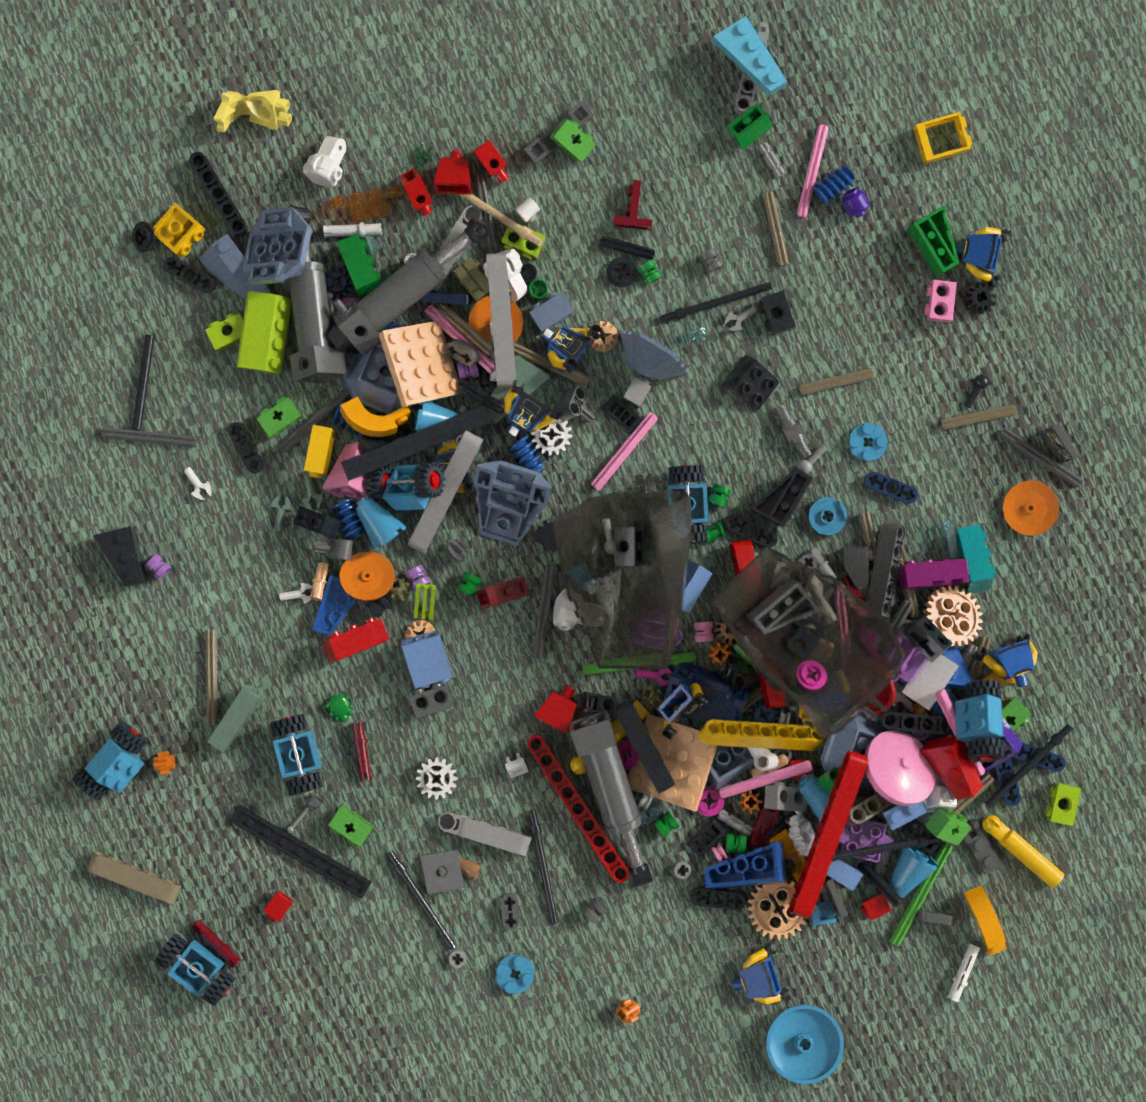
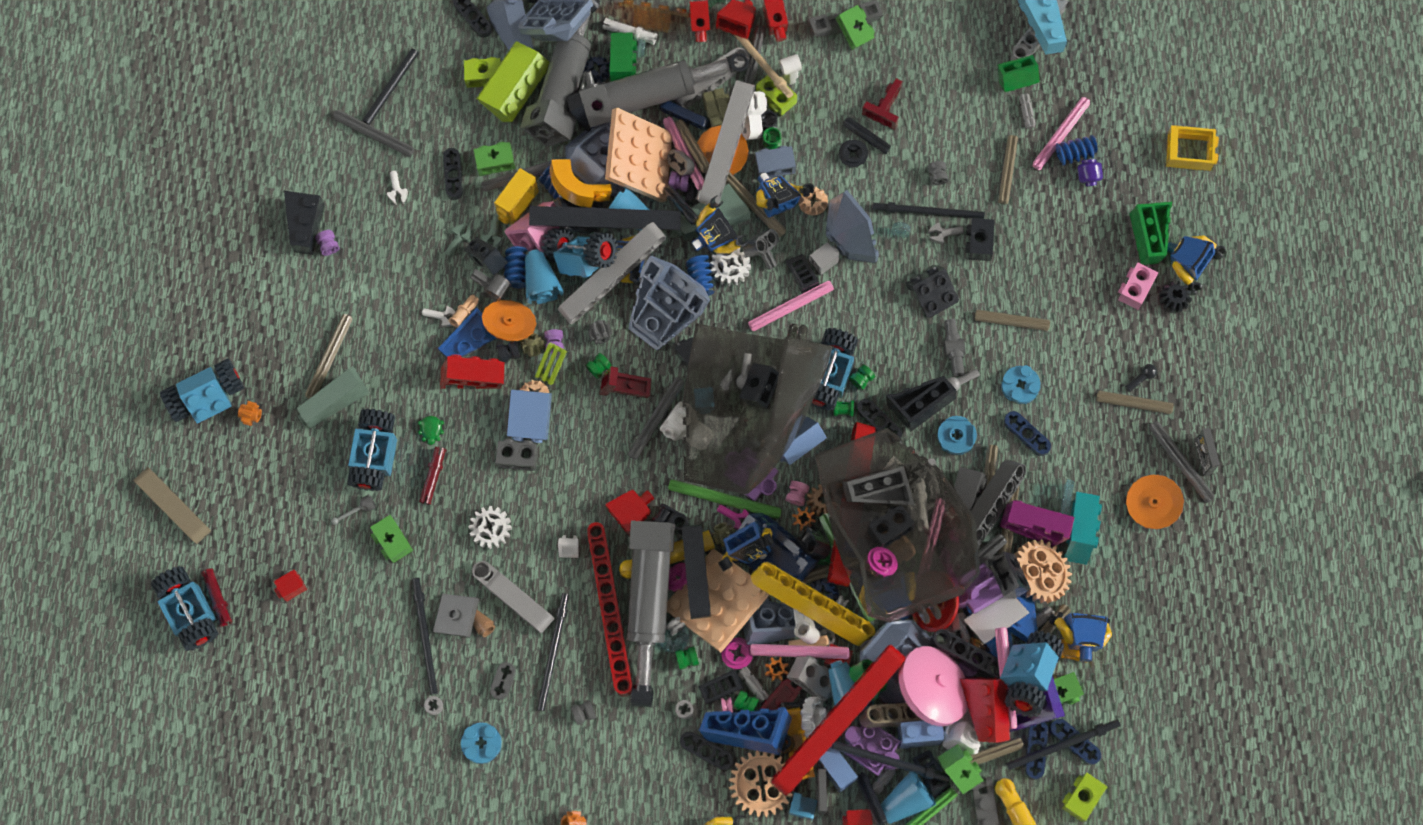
camera: 25 degrees right, 15 degrees down
black tile [230,804,372,898] -> none
green wheel [637,260,662,286] -> none

